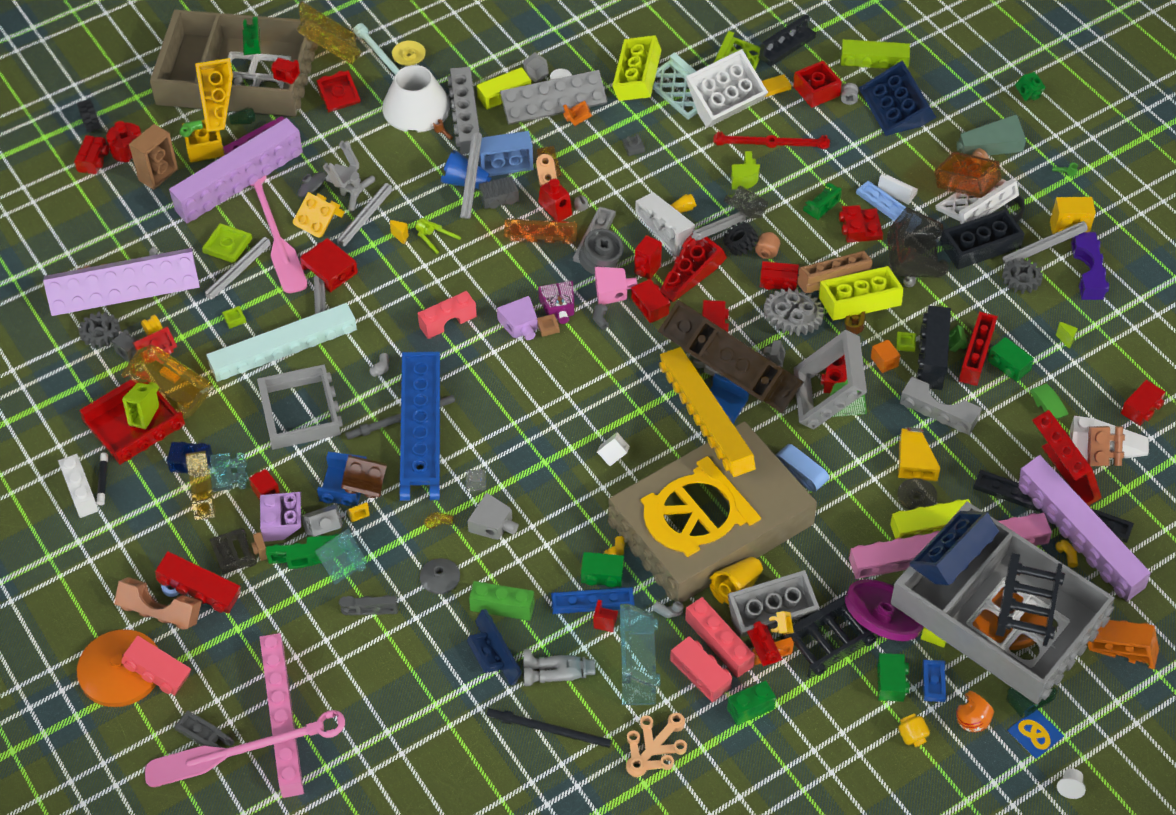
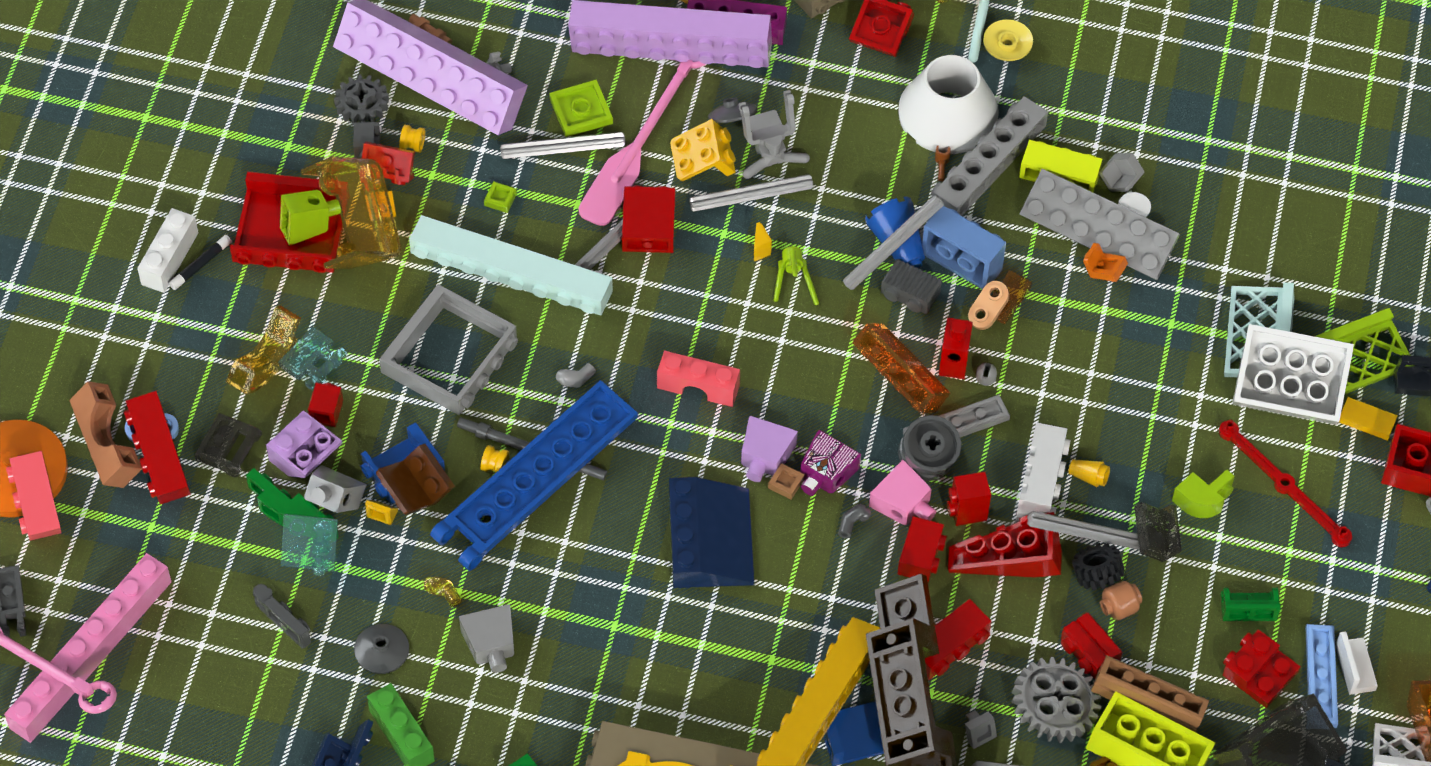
camera: 45 degrees right, 5 degrees up
clear blue brick [167,442,213,475] -> none
medium nougat plate [251,532,267,561] -> none
clear tile [466,469,486,491] -> none
white panel [597,432,630,466] -> none
neon yellow brick [613,35,662,101] -> none
dark grey tile [623,134,645,156] -> none
none -> yellow wheel [480,445,509,473]
none -> dark blue slope [669,477,754,588]

